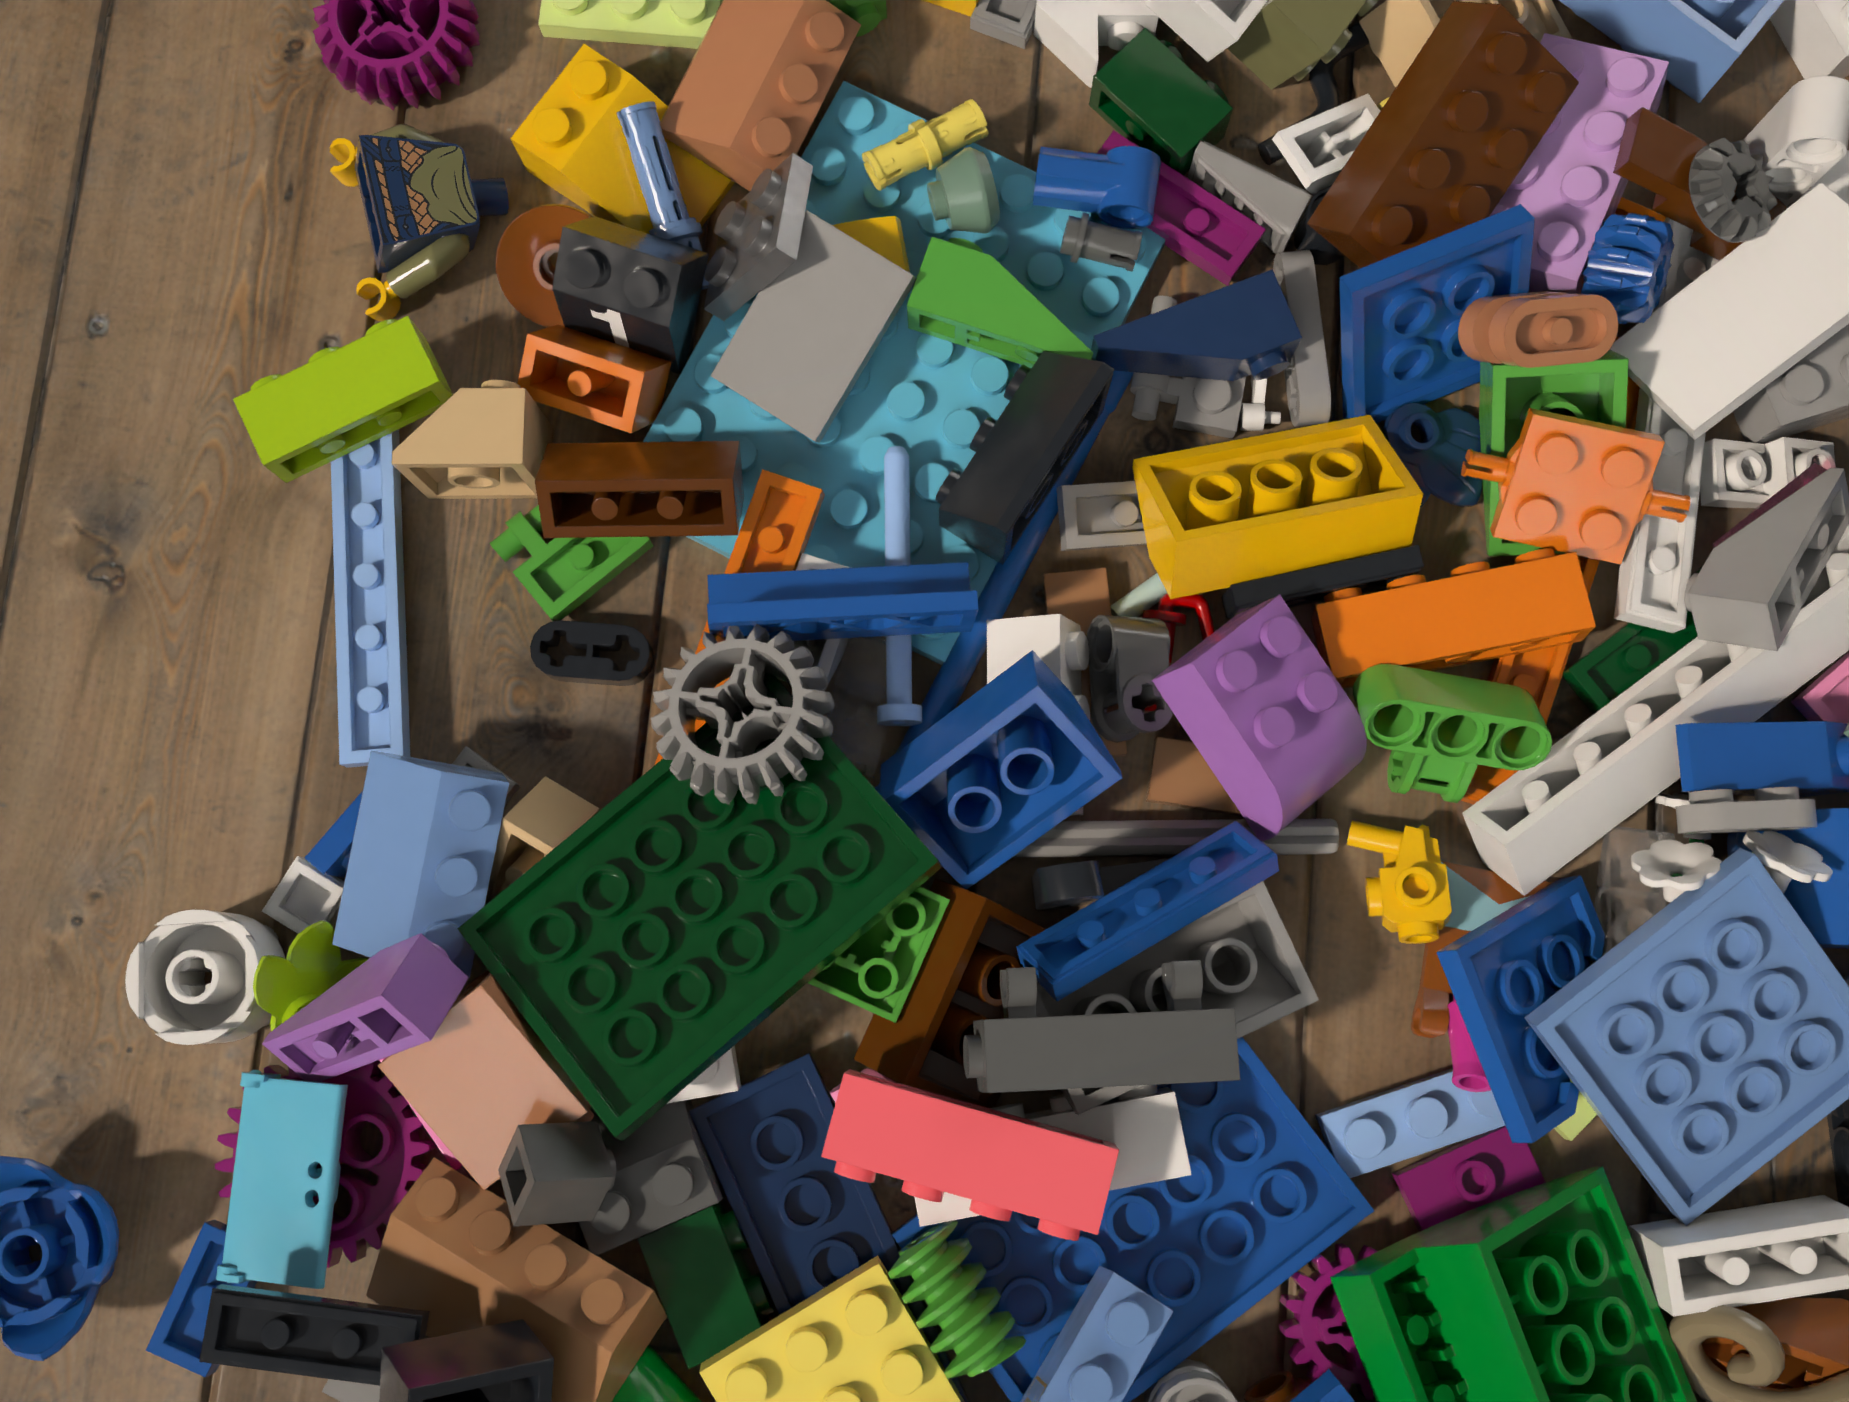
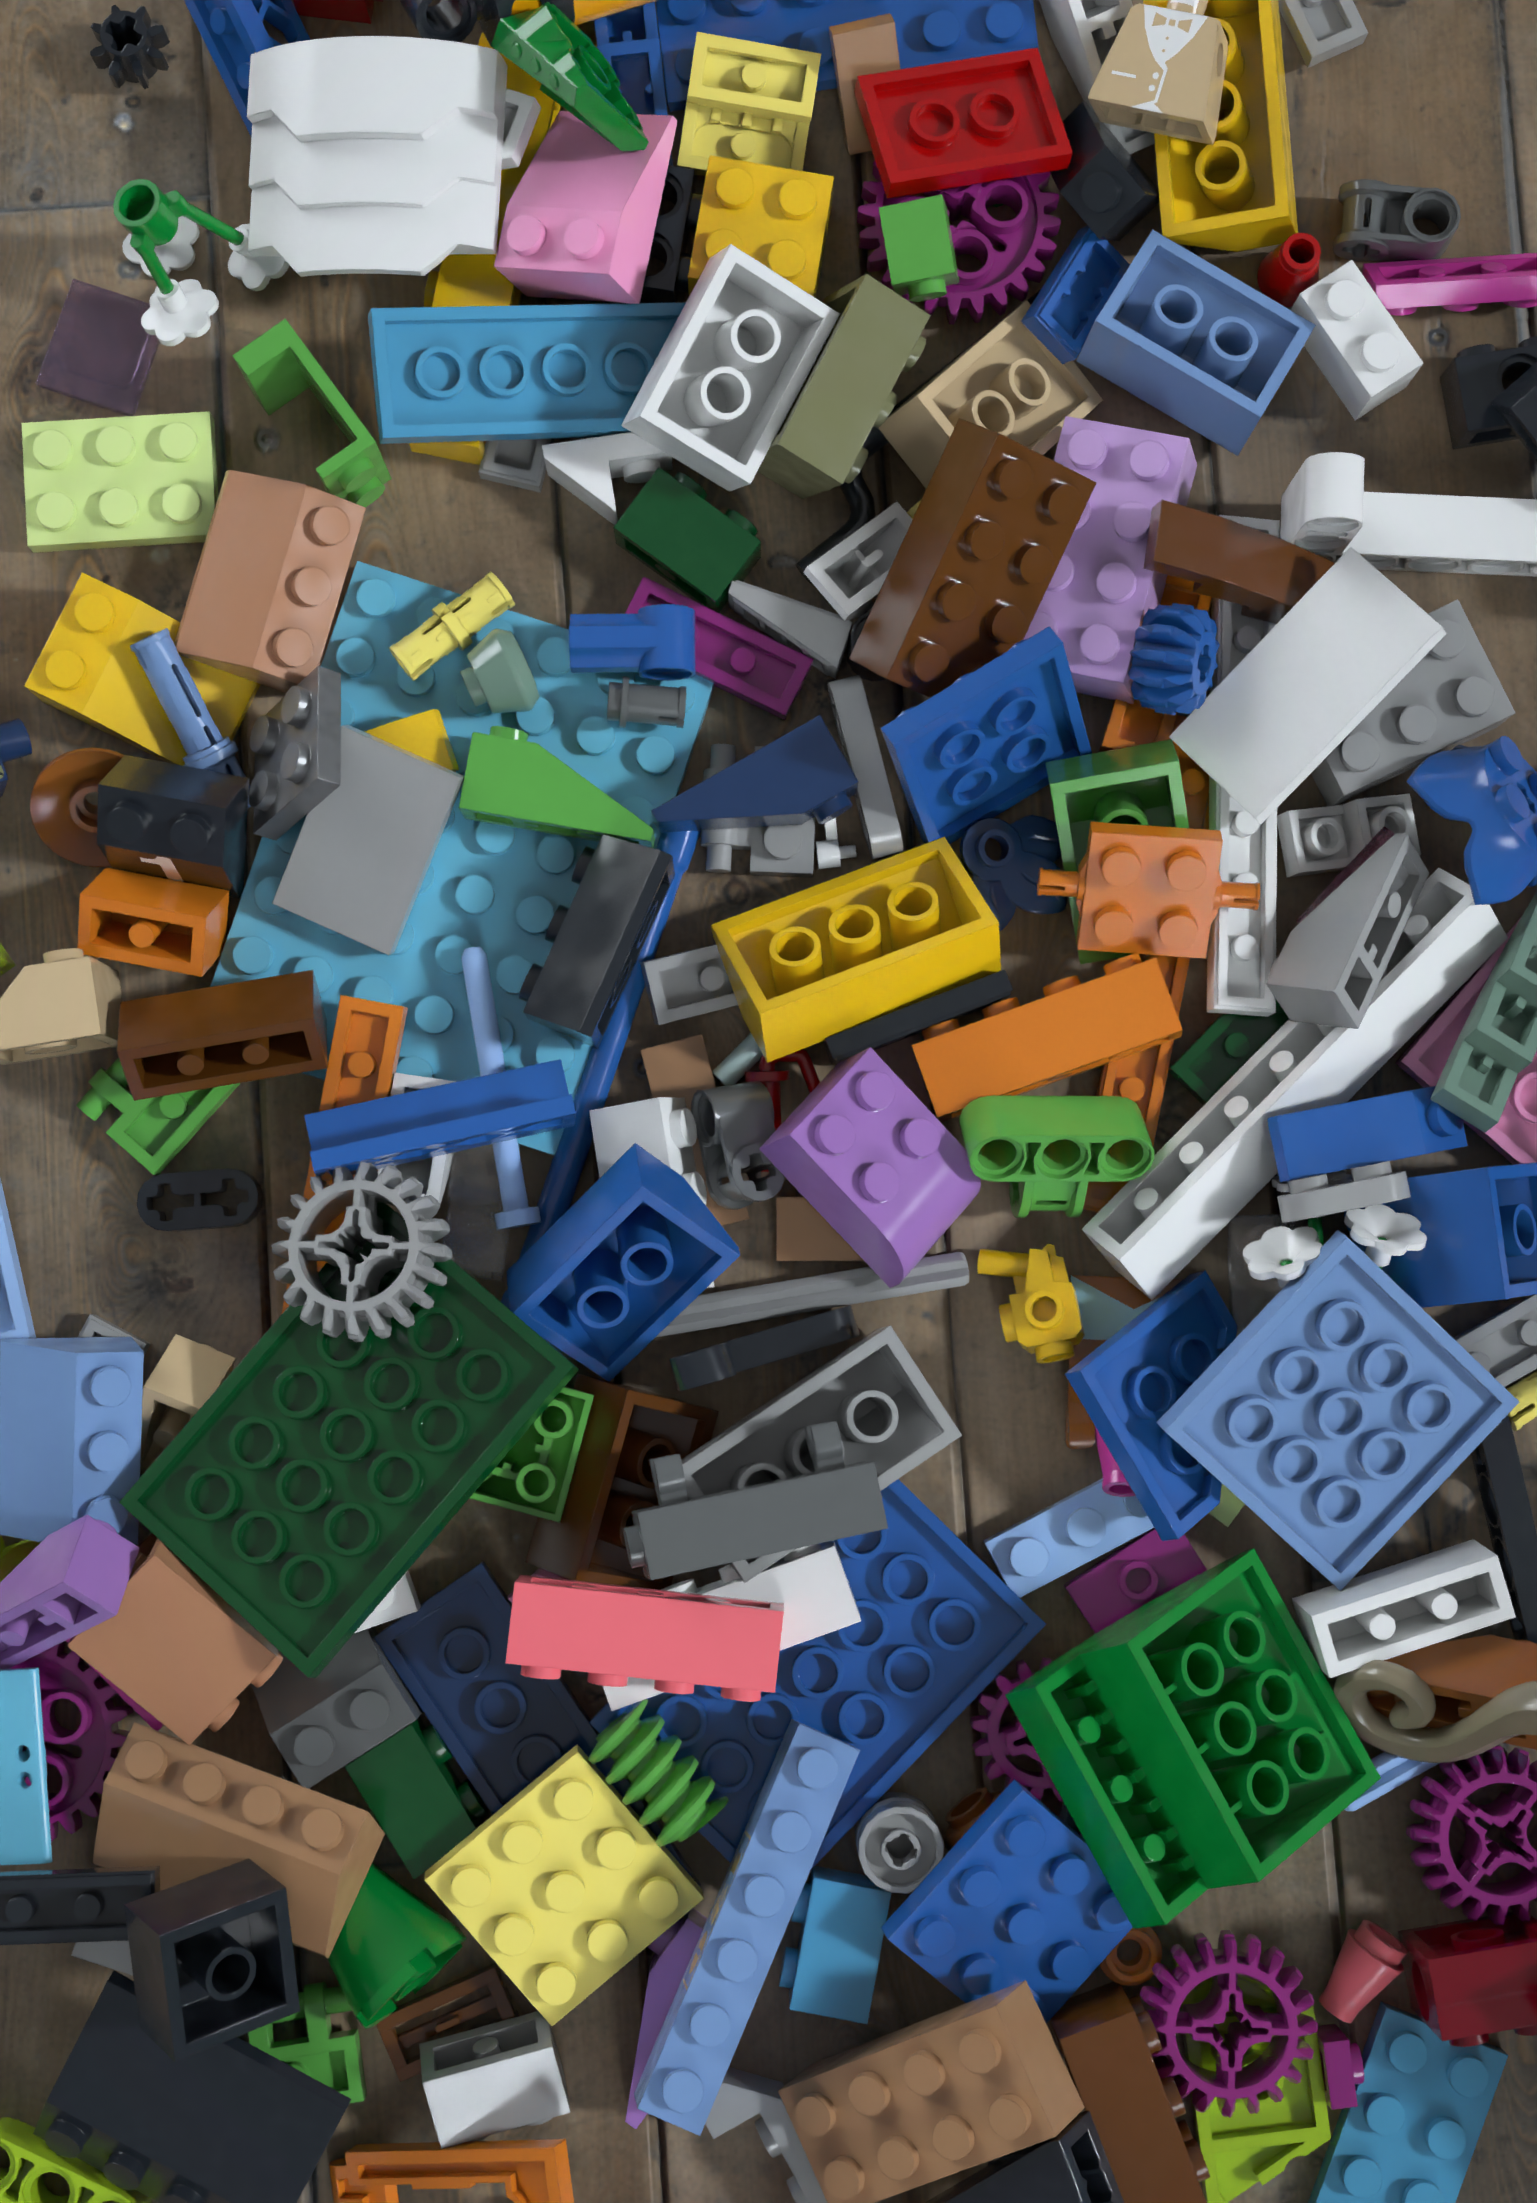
camera: 20 degrees left, 5 degrees up
dark grey brick [498,1121,616,1227] -> none
blue tile [1016,821,1279,1002] -> none
nougat brick [1458,291,1618,368] -> none
dark grey gear [1689,137,1778,243] -> none

